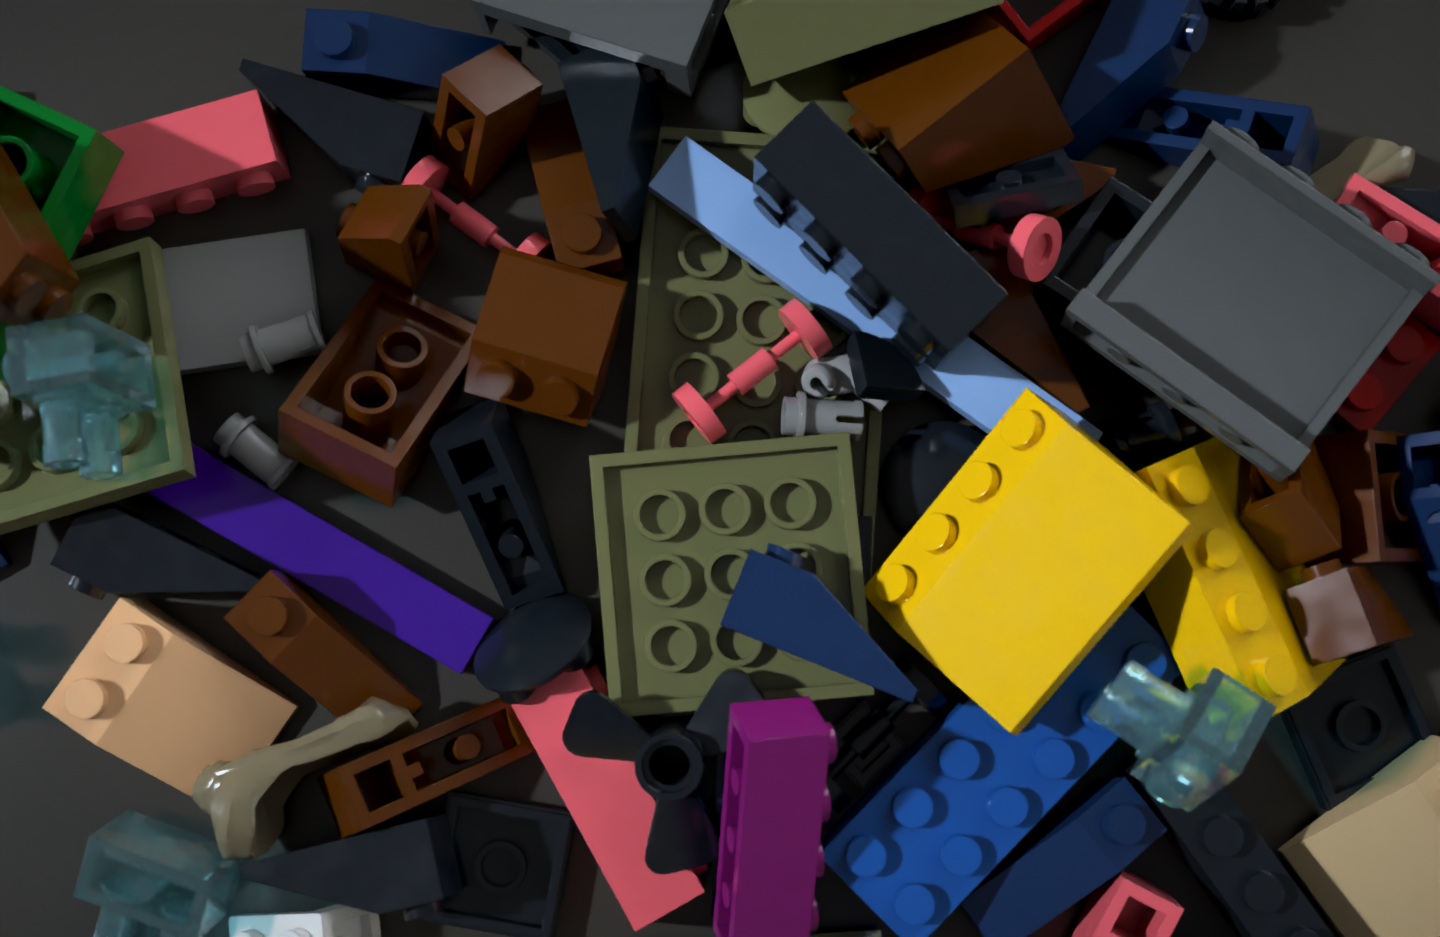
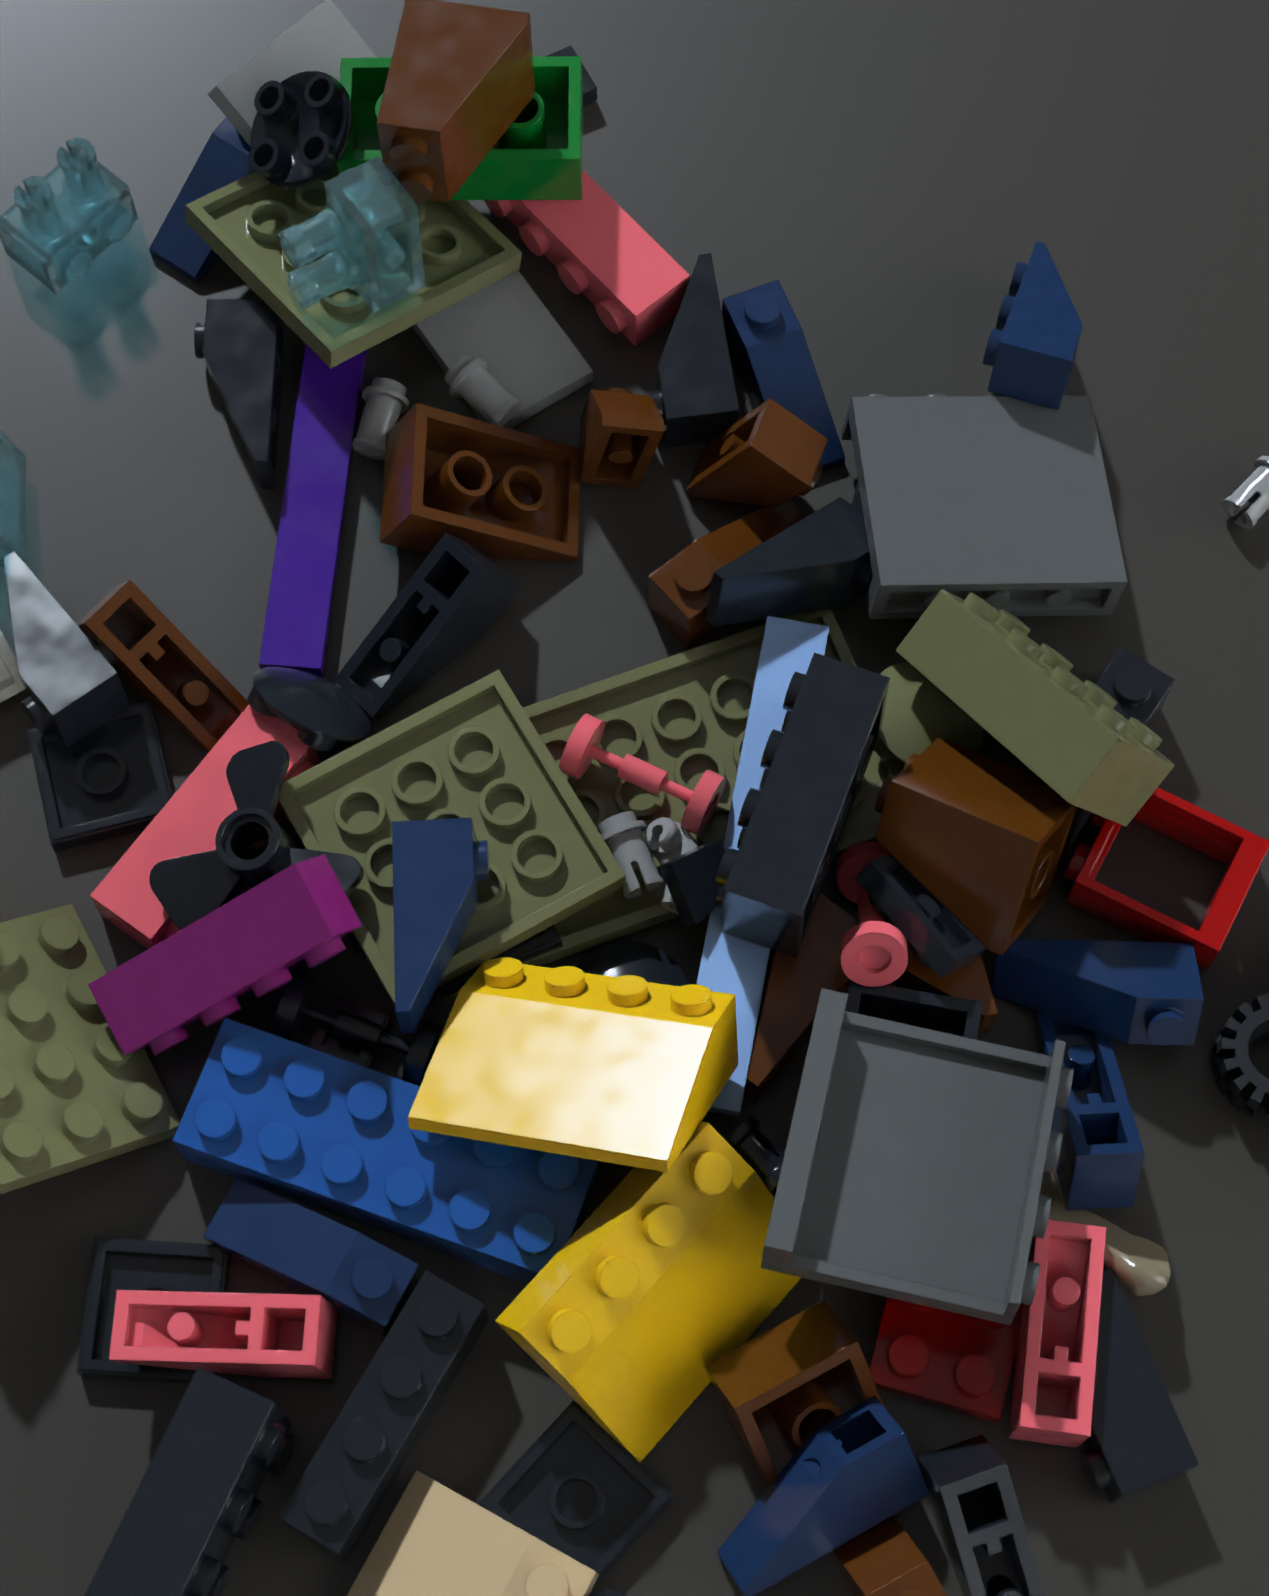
camera: 65 degrees right, 15 degrees down
light nougat slope [42,597,300,797] -> none
dark tan hair [192,696,419,860] -> none
reddish brown slope [224,570,425,750] -> none
coral wheel [401,155,553,259] -> none
reddish brown slope [464,246,628,428] -> none
clear light blue brick [1086,659,1276,812] -> none
reddish brown slope [1239,441,1341,572] -> none
reddish brown slope [1283,558,1413,666] -> none

